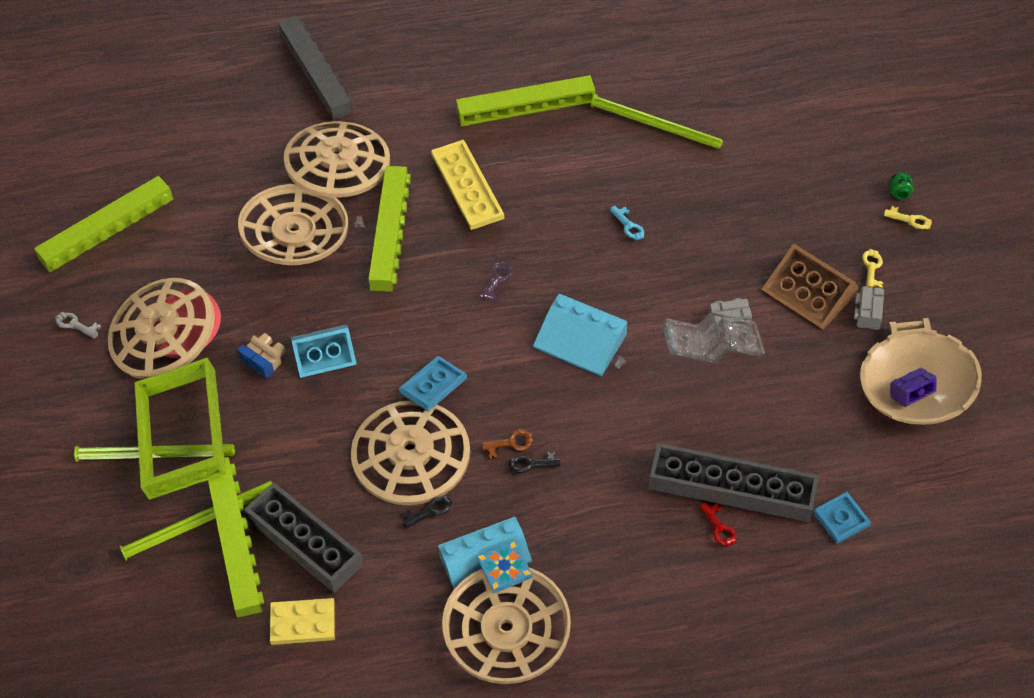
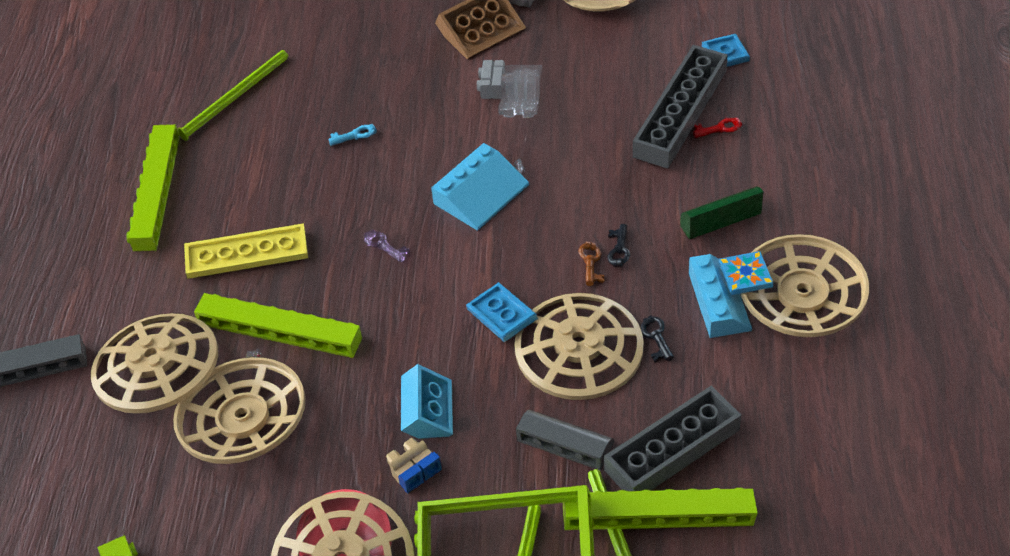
camera: 75 degrees left, 5 degrees down
light yellow plate [270,598,335,645] -> none
none -> dark grey brick [516,409,614,471]
none -> dark green brick [680,186,764,240]

